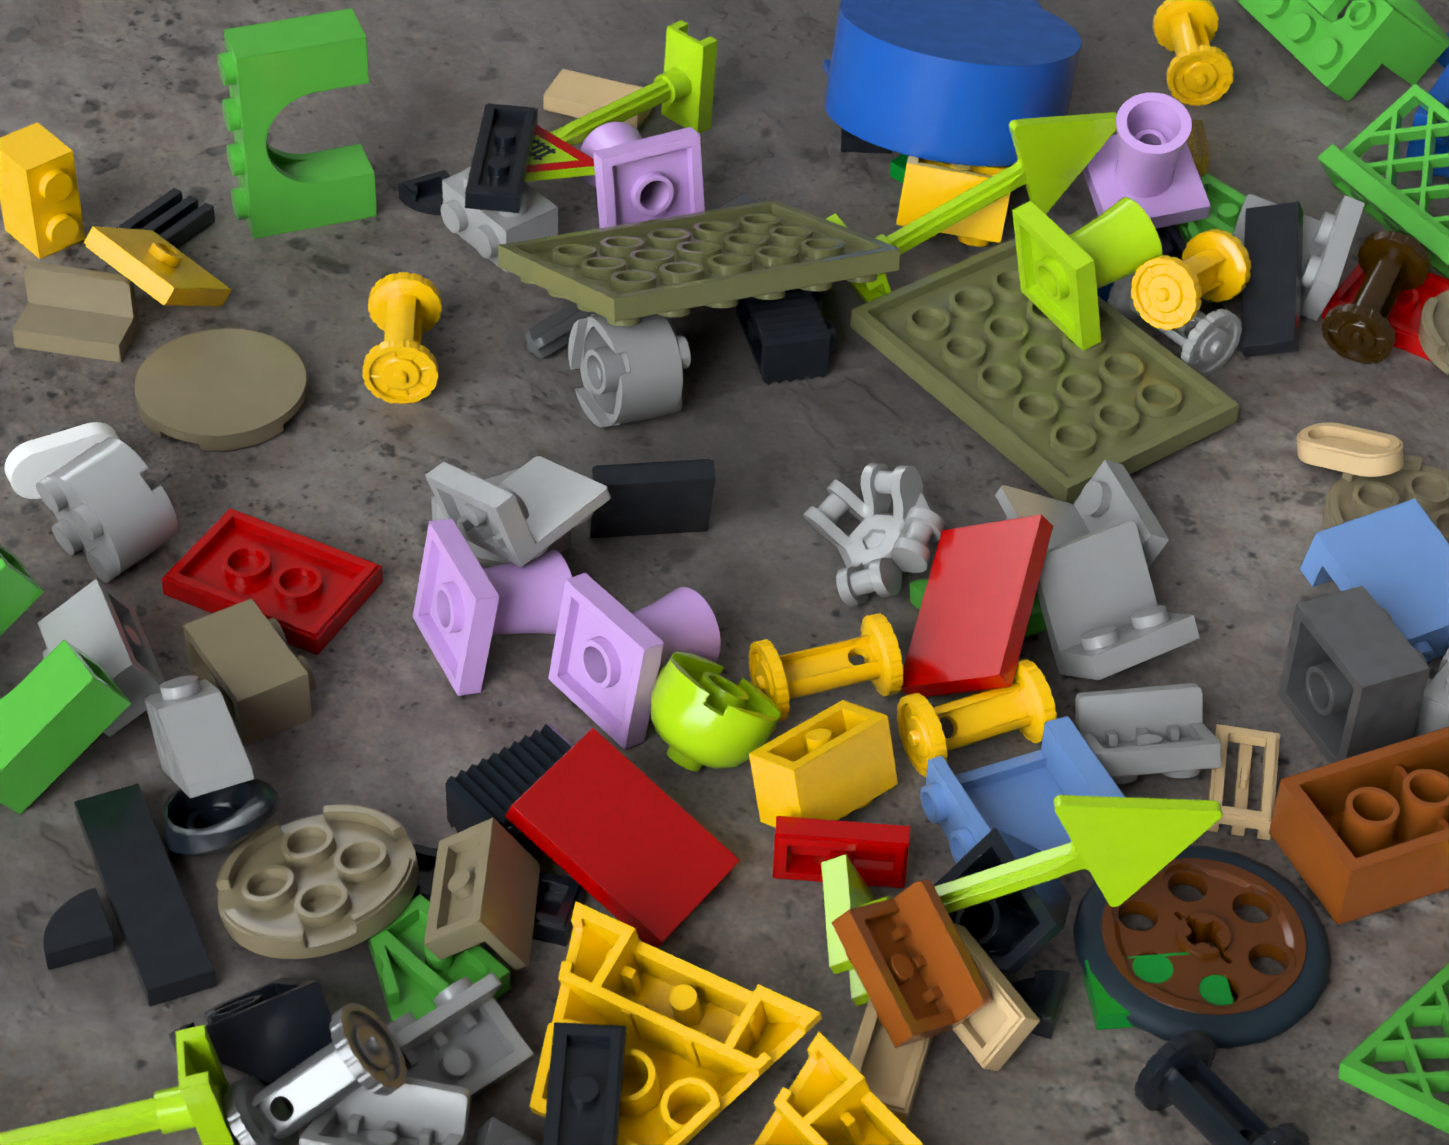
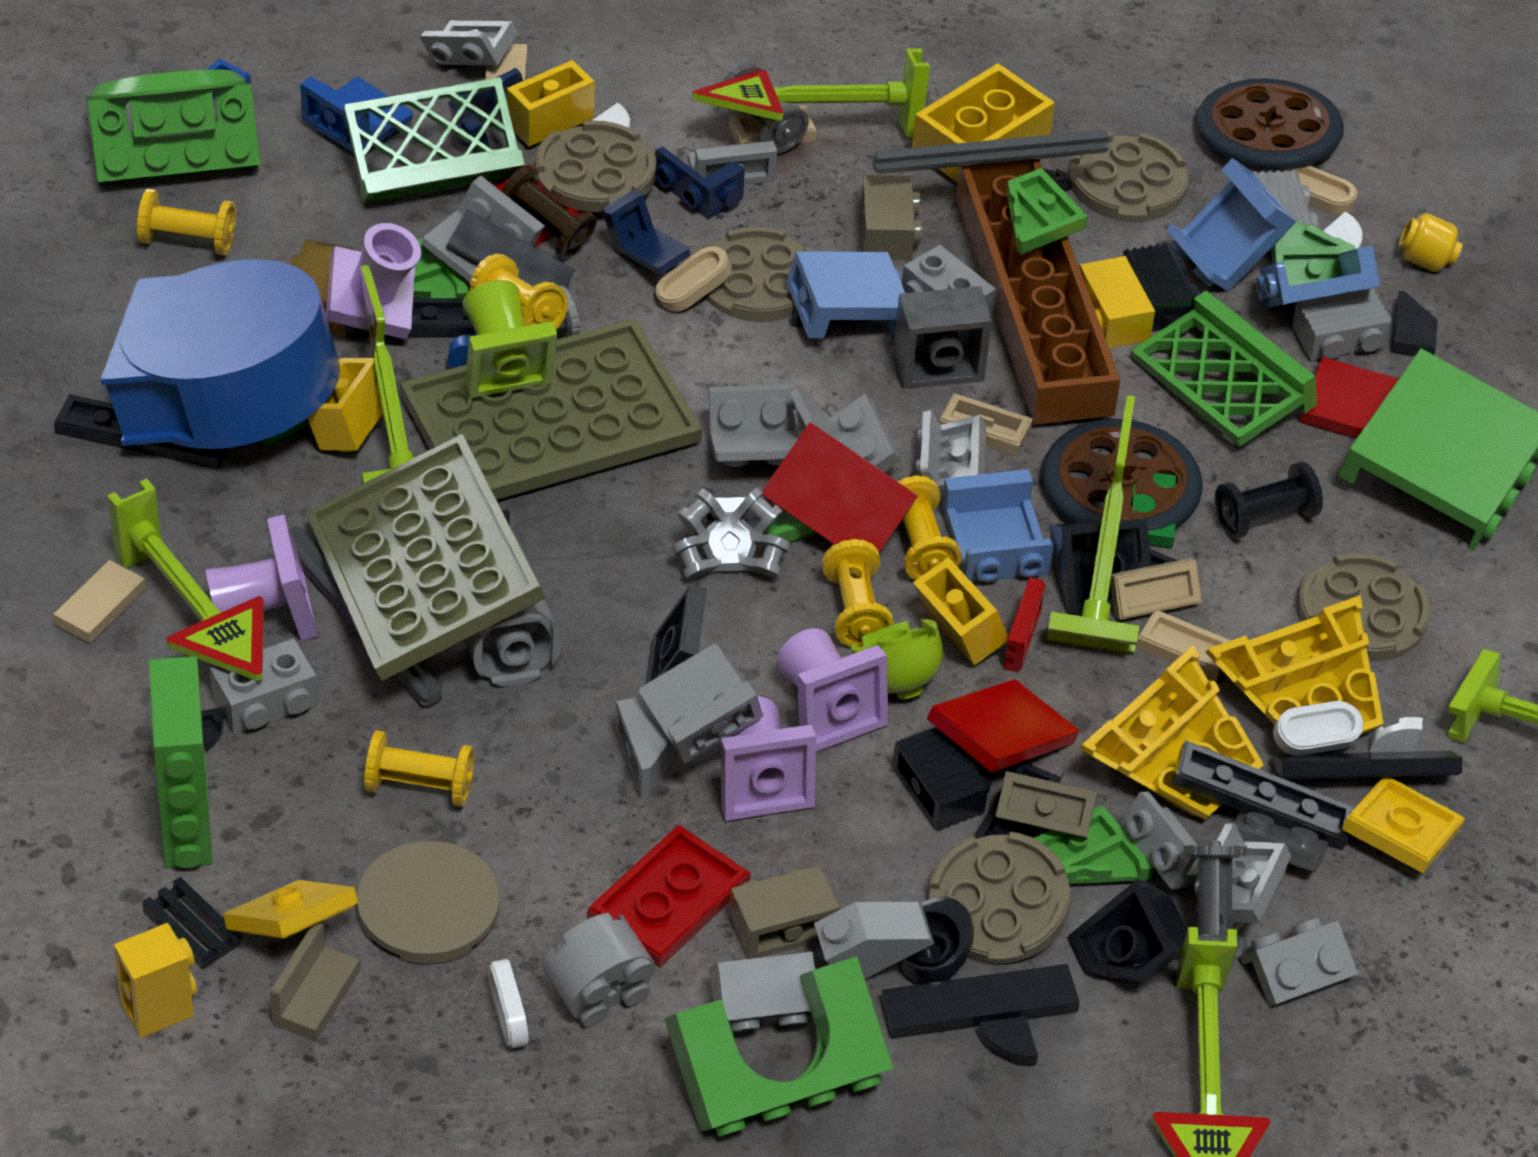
camera: 80 degrees left, 5 degrees up
black tile [465,103,538,213] -> none
dark orange bracket [831,879,991,1048] -> none
none -> dark blue bracket [601,190,691,274]

